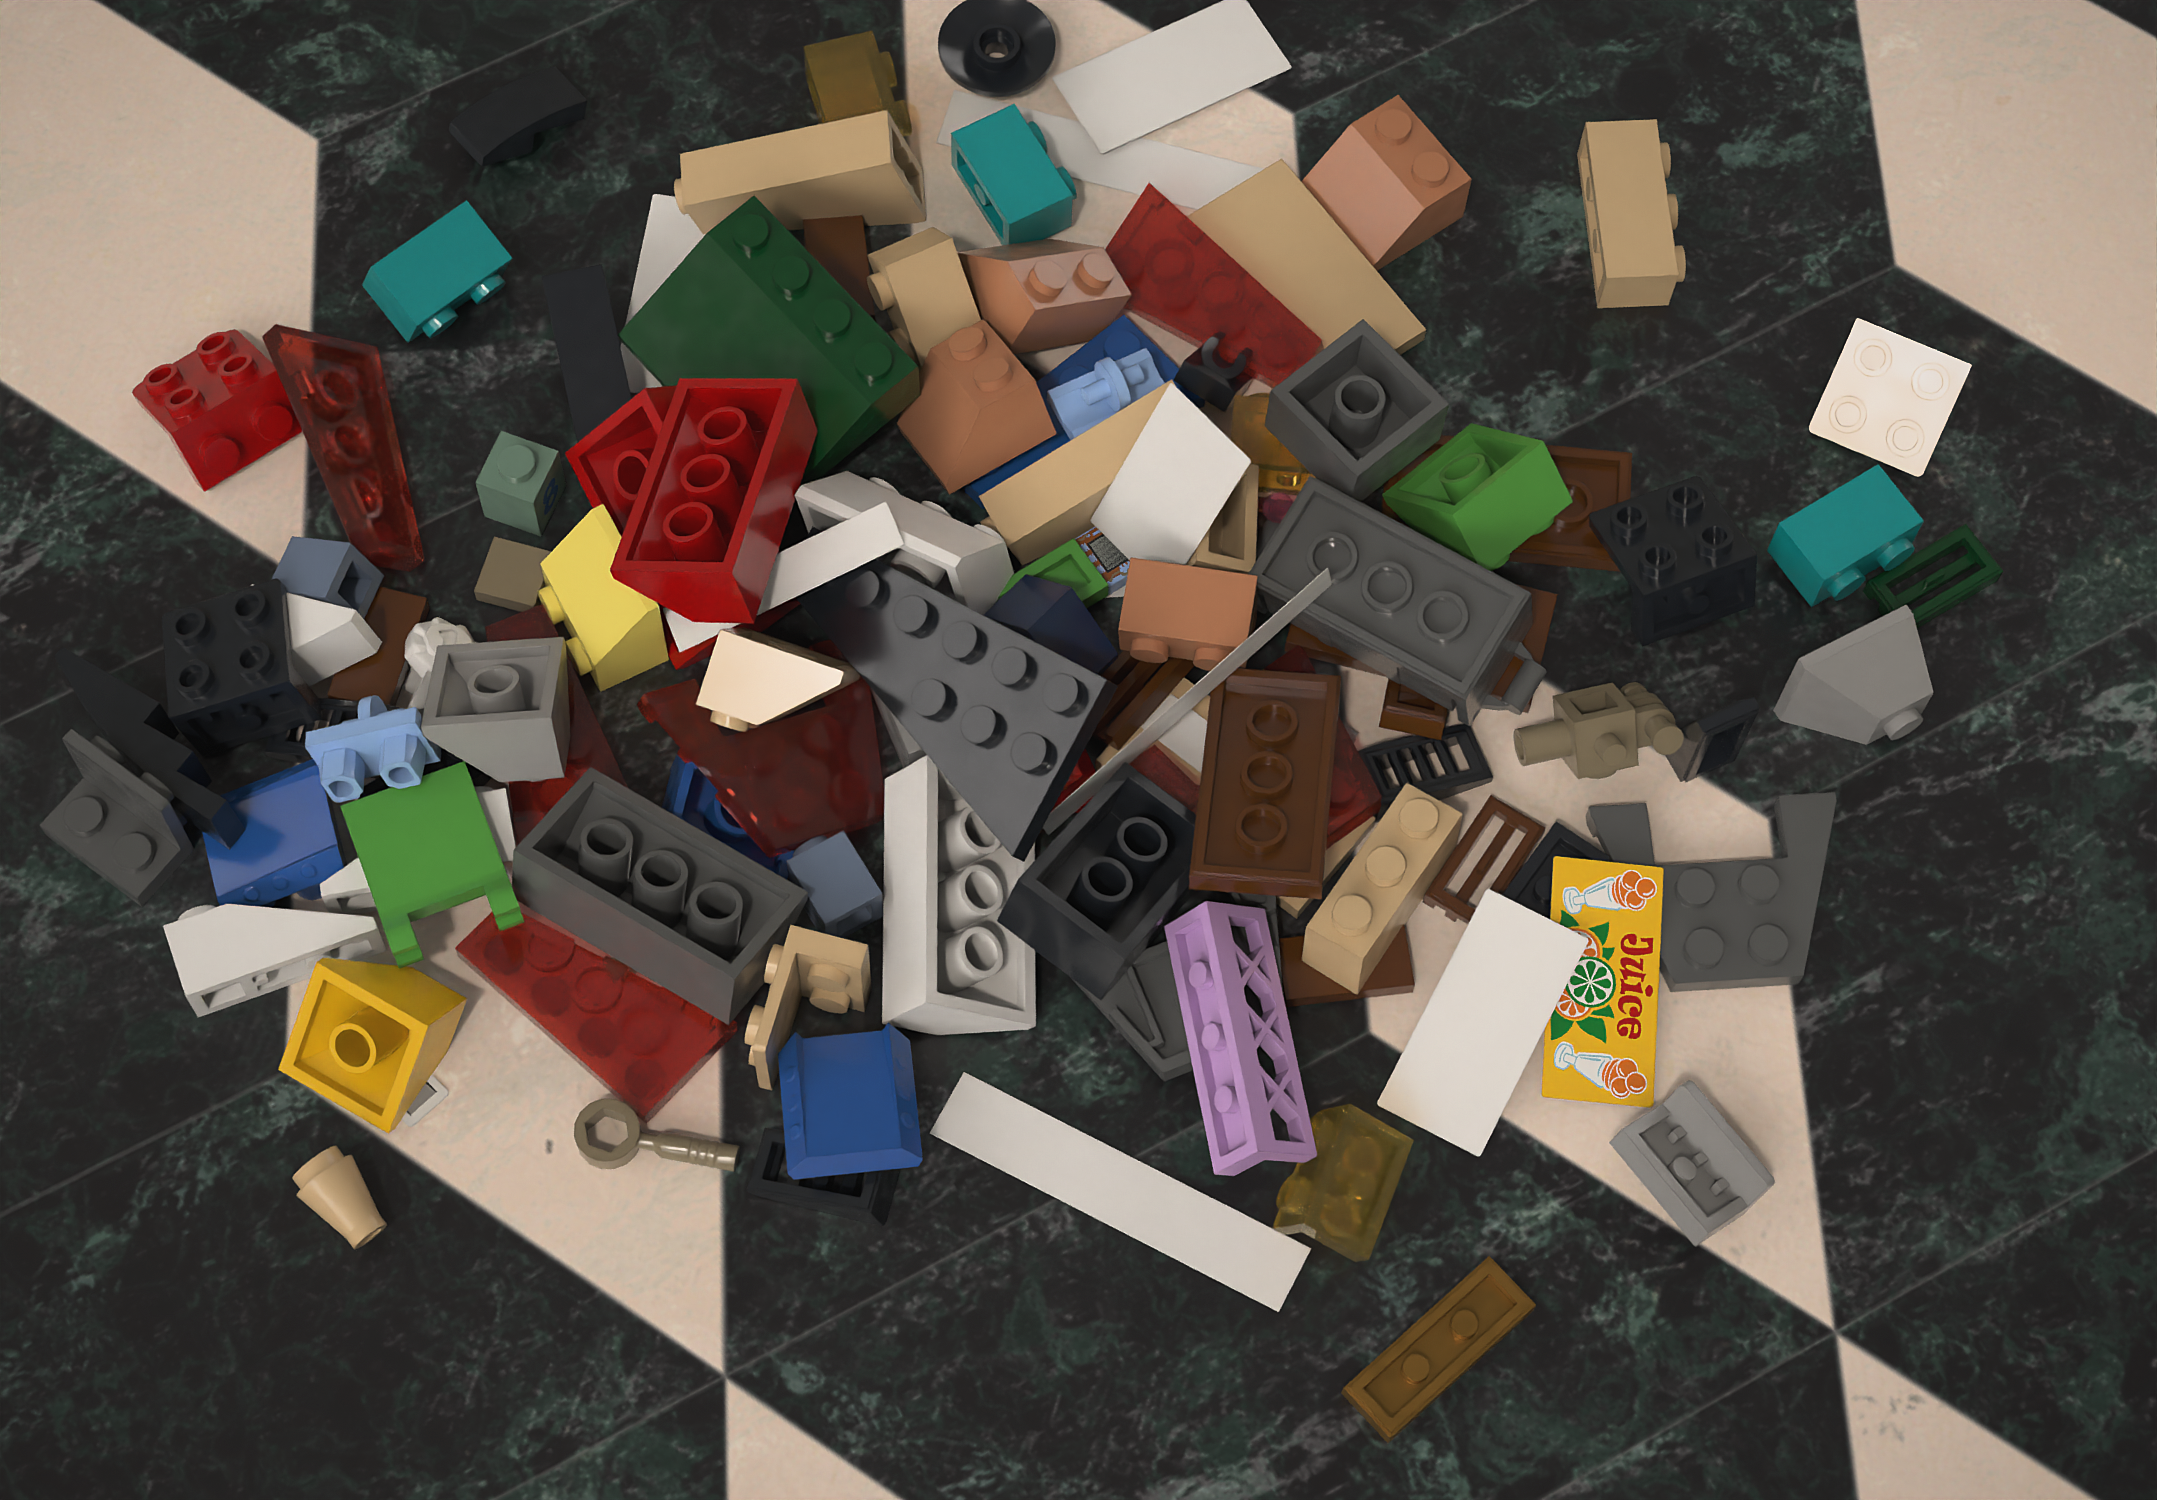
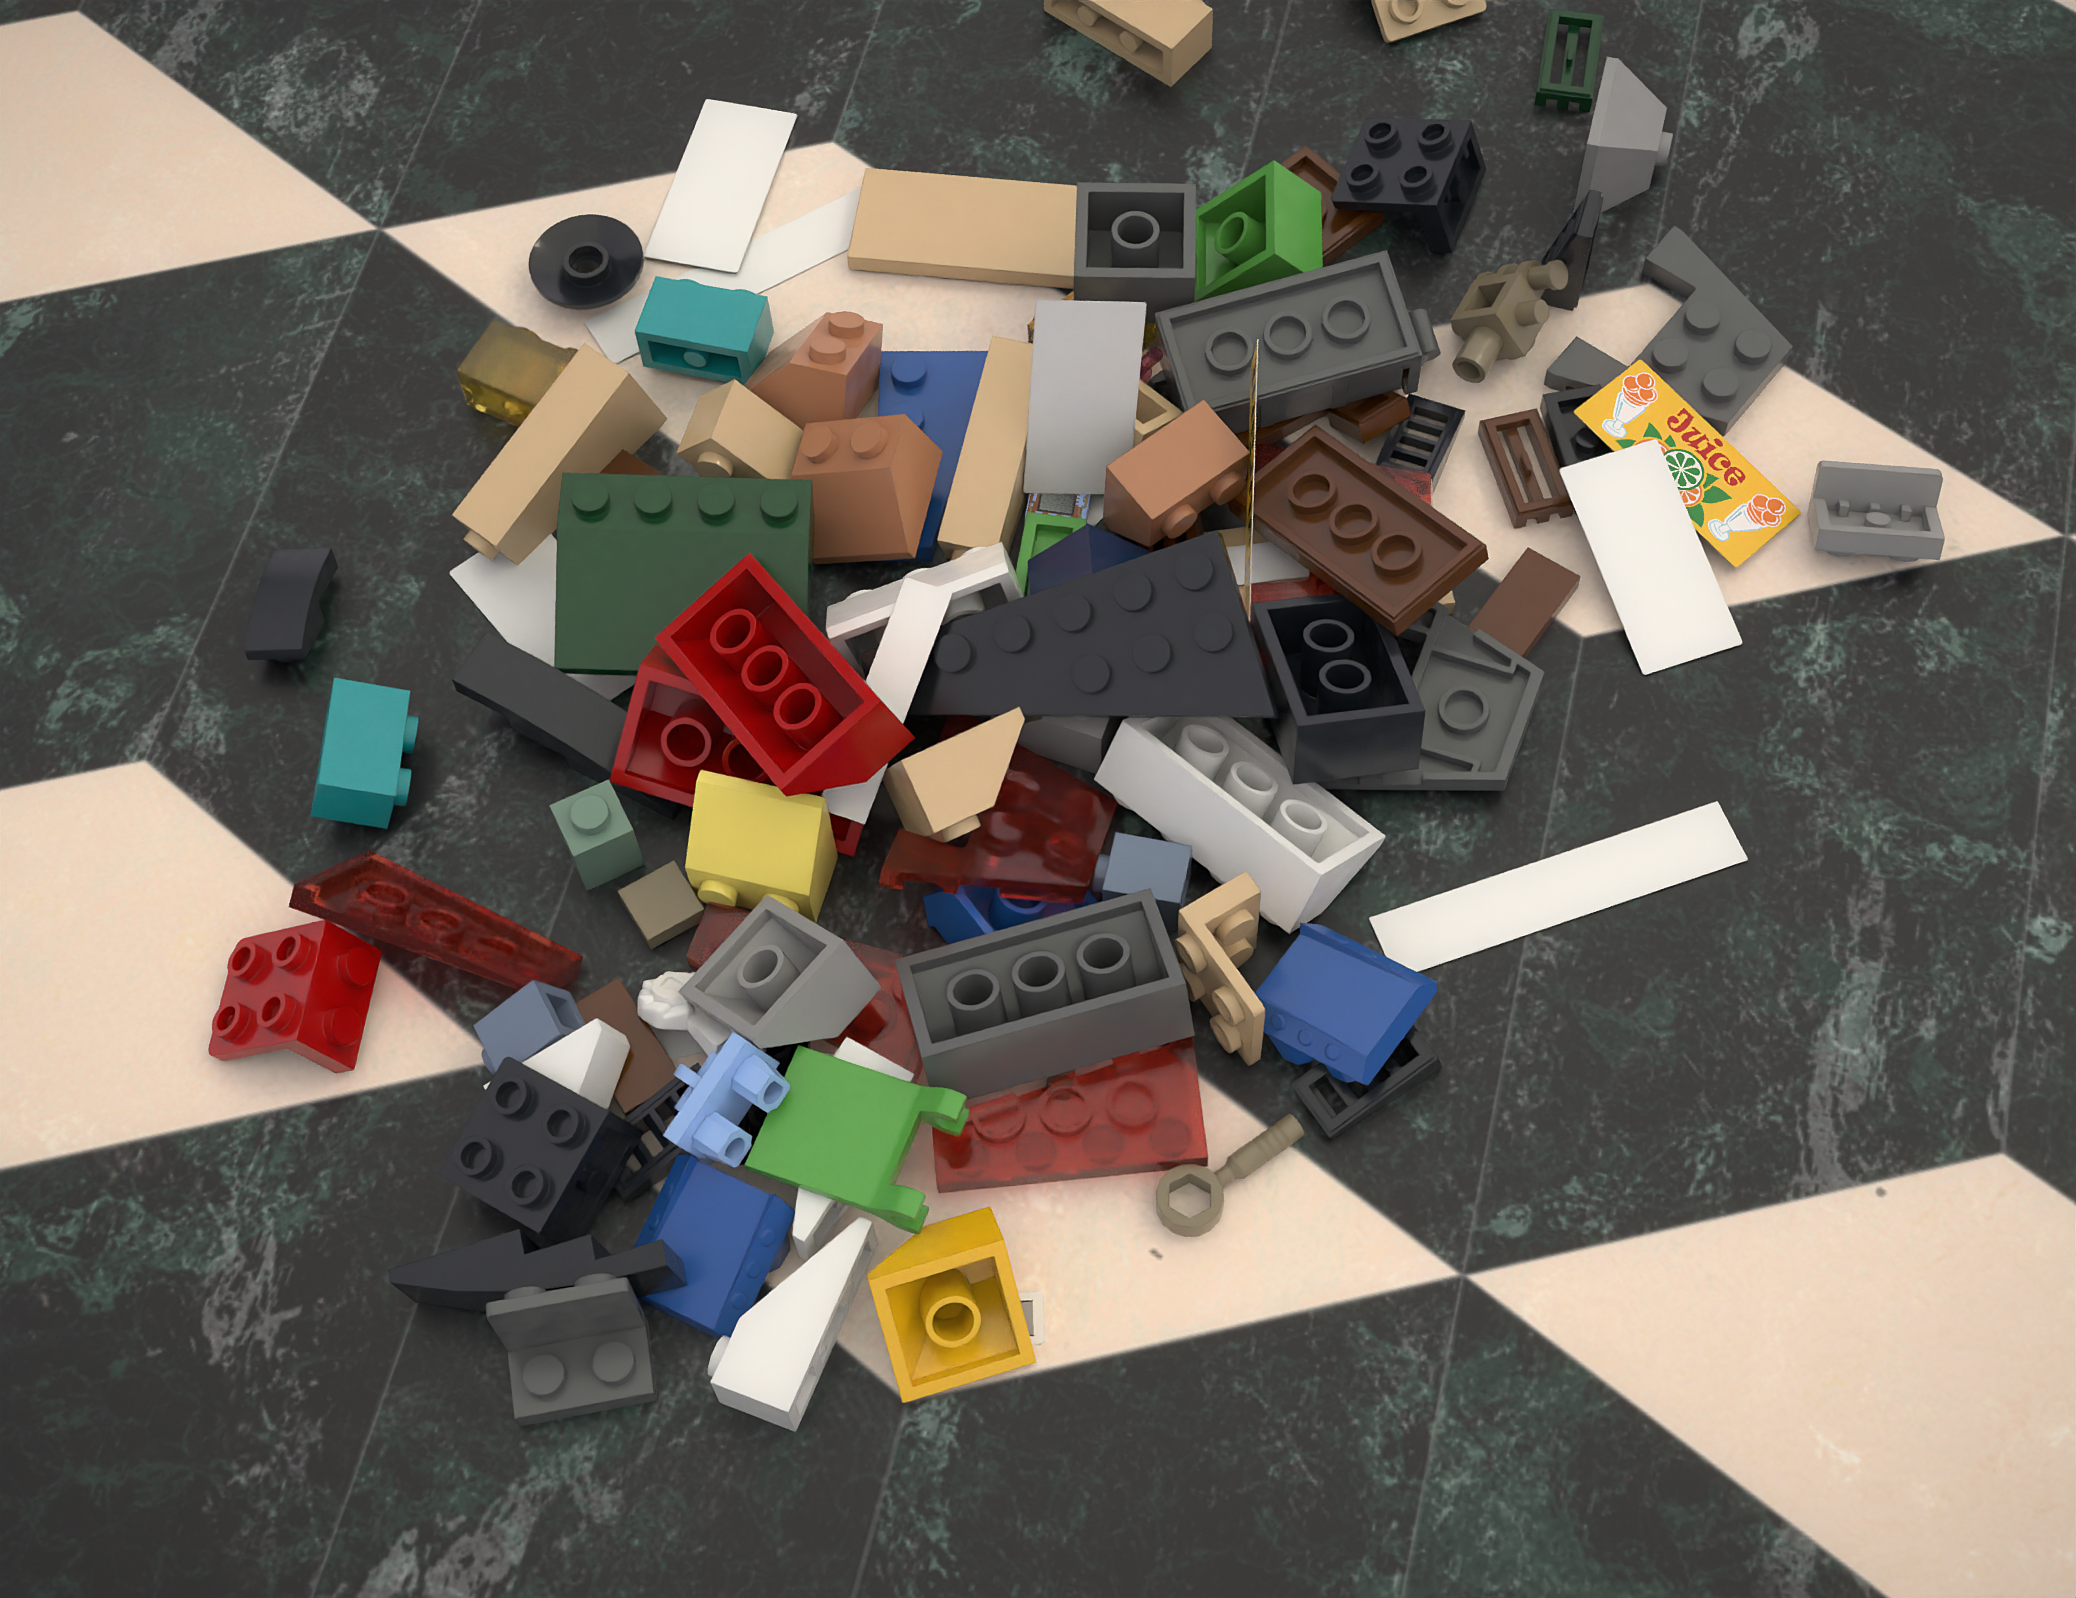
camera: 40 degrees left, 5 degrees down
tan cone [292,1146,387,1249] -> none
light blue hips [1047,348,1165,440] -> none
clear red wing [1105,183,1324,388] -> none
lavender fence [1164,901,1317,1176] -> none
black tile [1173,331,1253,412] -> none
clear yellow bracket [1273,1104,1414,1262] -> none
nougat slope [1301,95,1472,271] -> none
tan brick [1302,783,1463,995] -> none
pearl gold tile [1341,1256,1536,1443] -> none
teal brick [1767,464,1924,607] -> none

